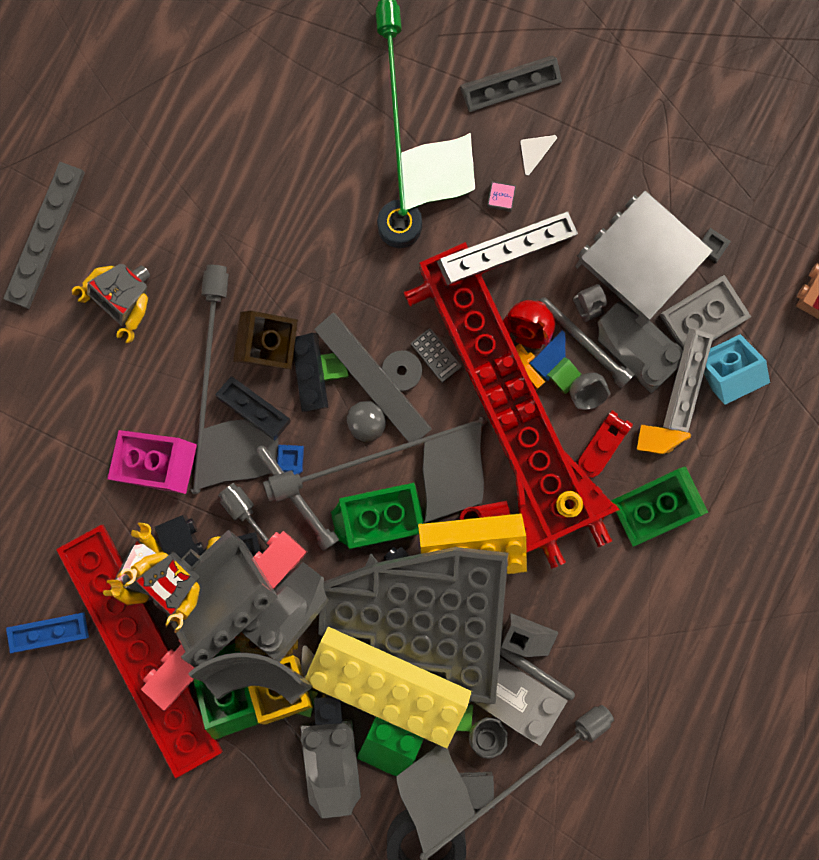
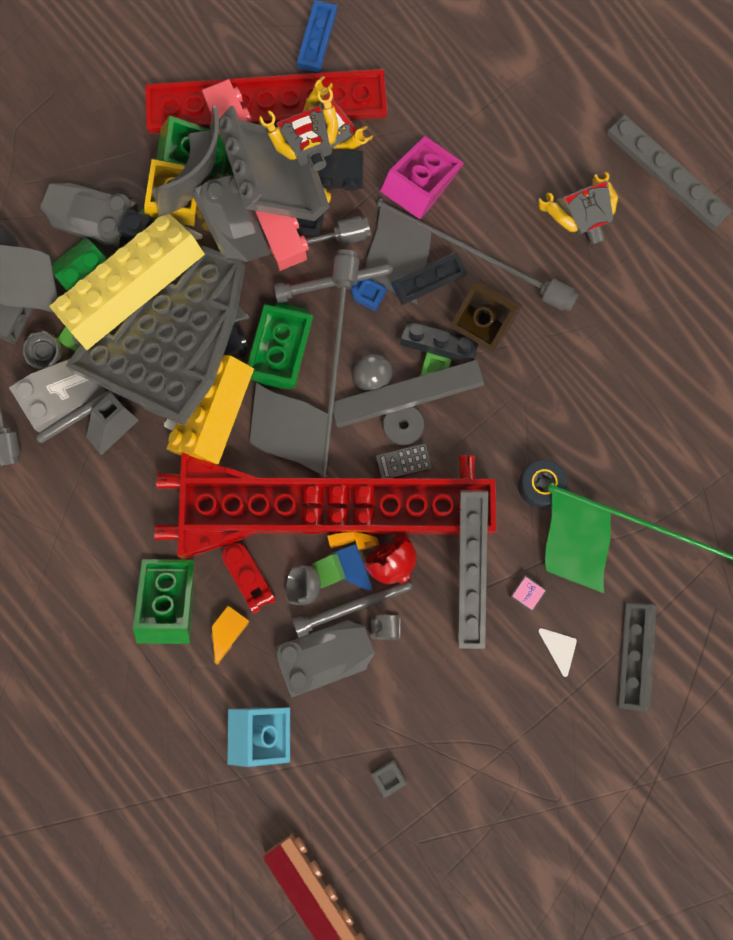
camera: 115 degrees right, 5 degrees down
red piece [459,501,510,520] -> none
yellow plate [556,491,583,517] -> none
panel [575,191,712,327] -> none
light grey tile [660,275,751,350] -> none
light grey tile [663,328,714,433] -> none

